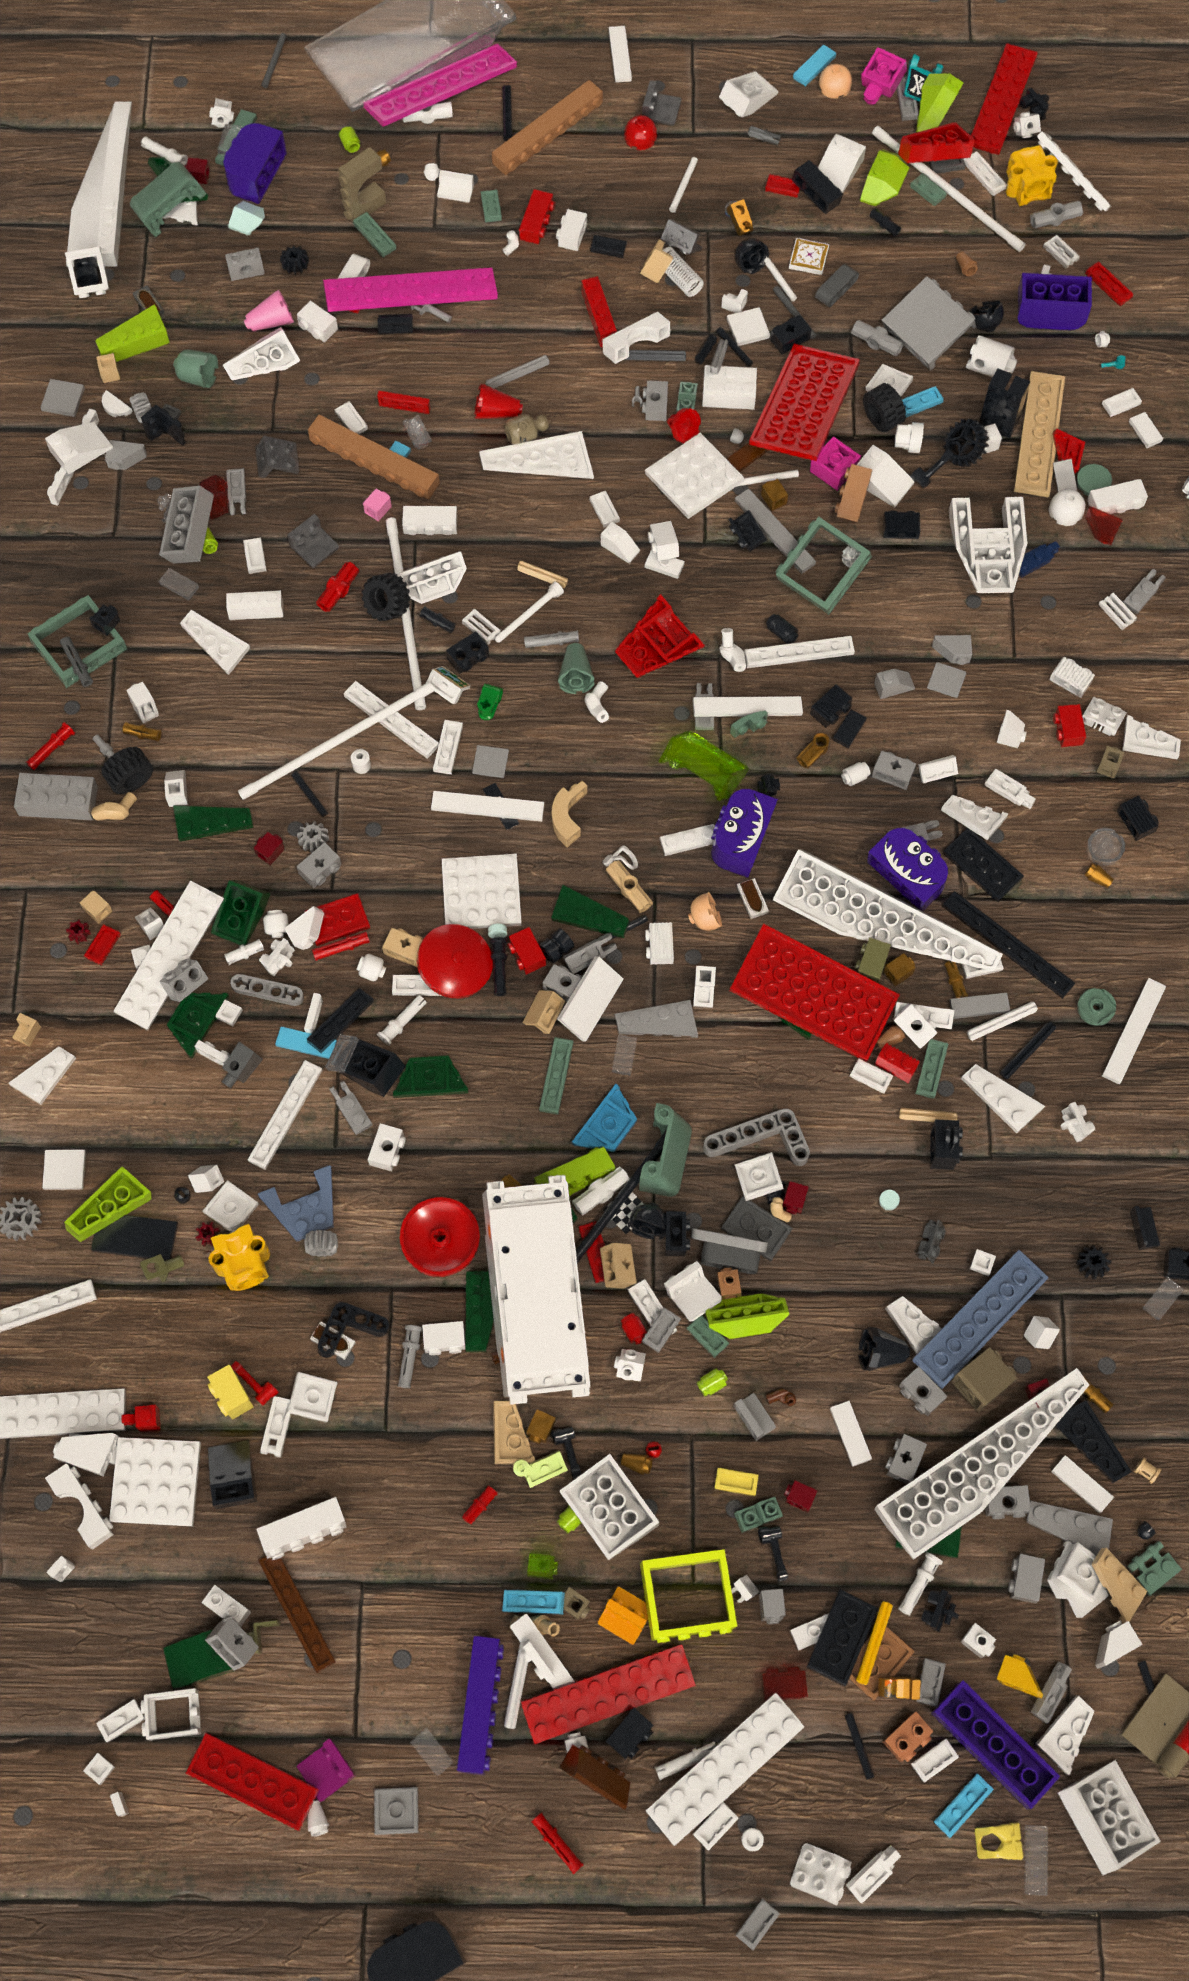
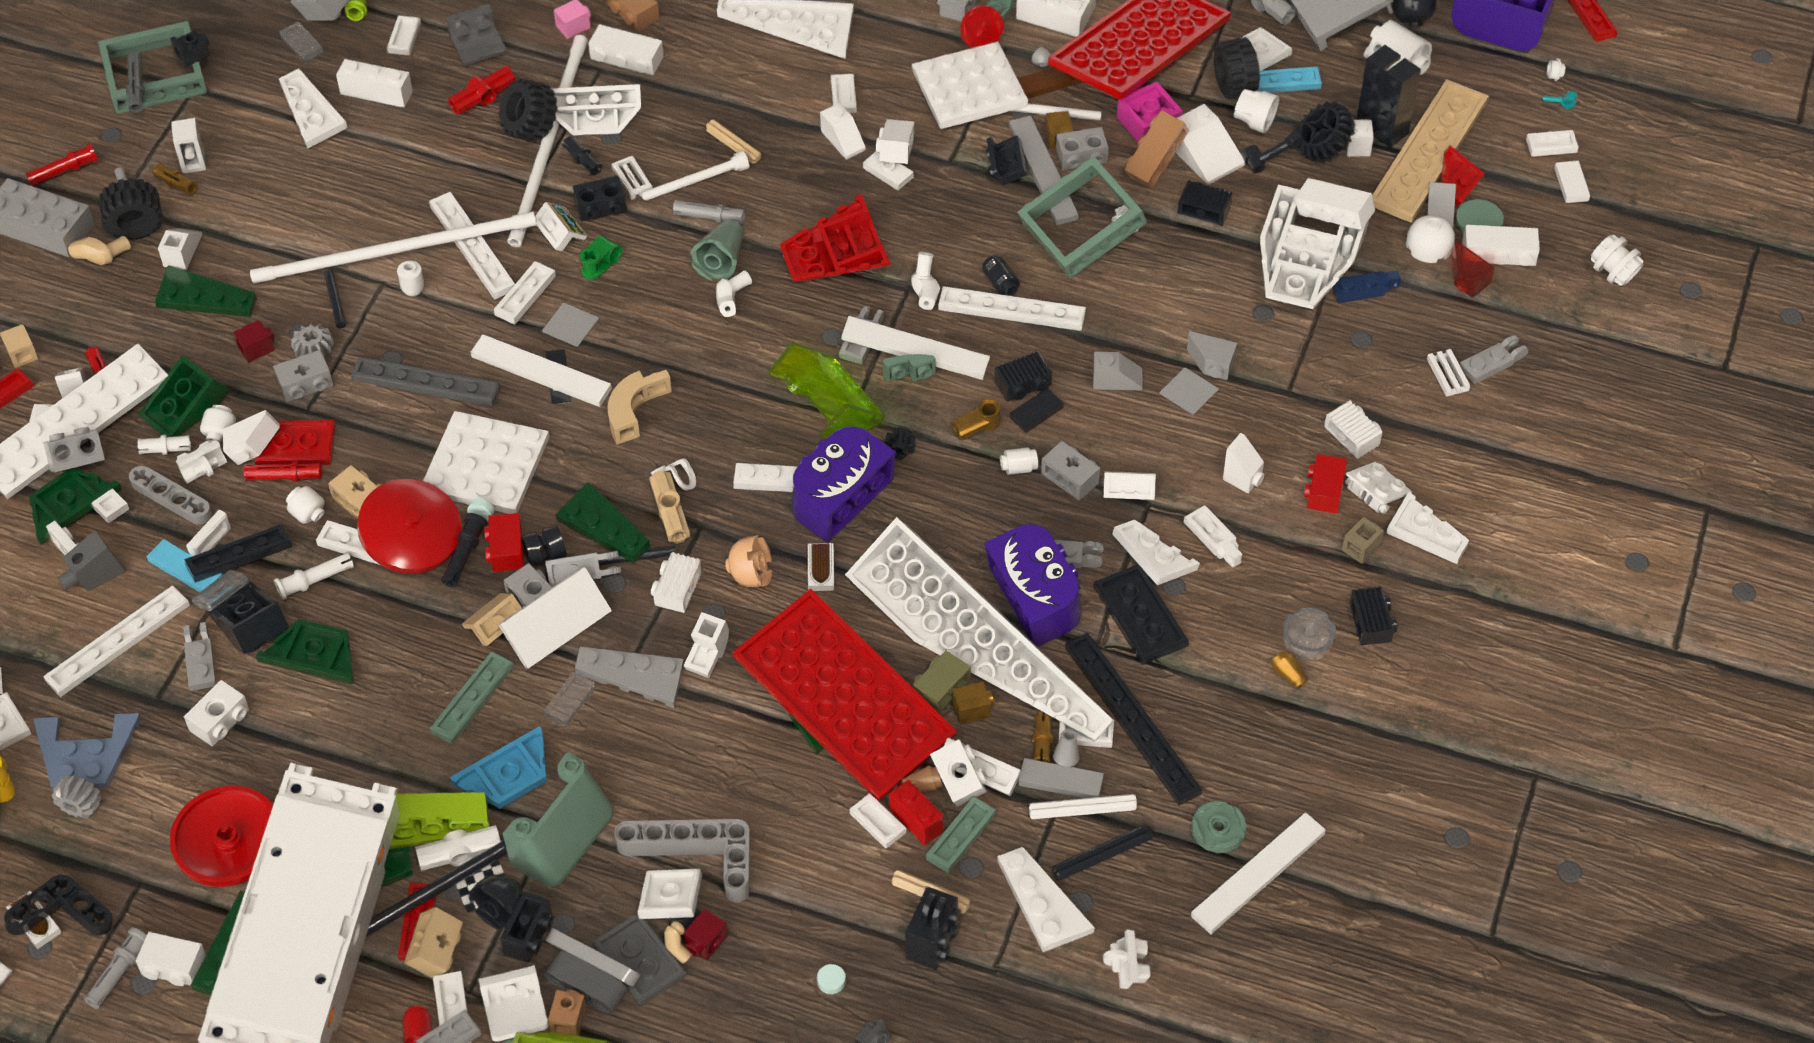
camera: 20 degrees right, 15 degrees down
none -> dark grey tile [351,357,500,407]
none -> light grey cone [1053,729,1080,767]
none -> light grey brick [1056,127,1109,170]
none -> white brick [1295,178,1375,230]

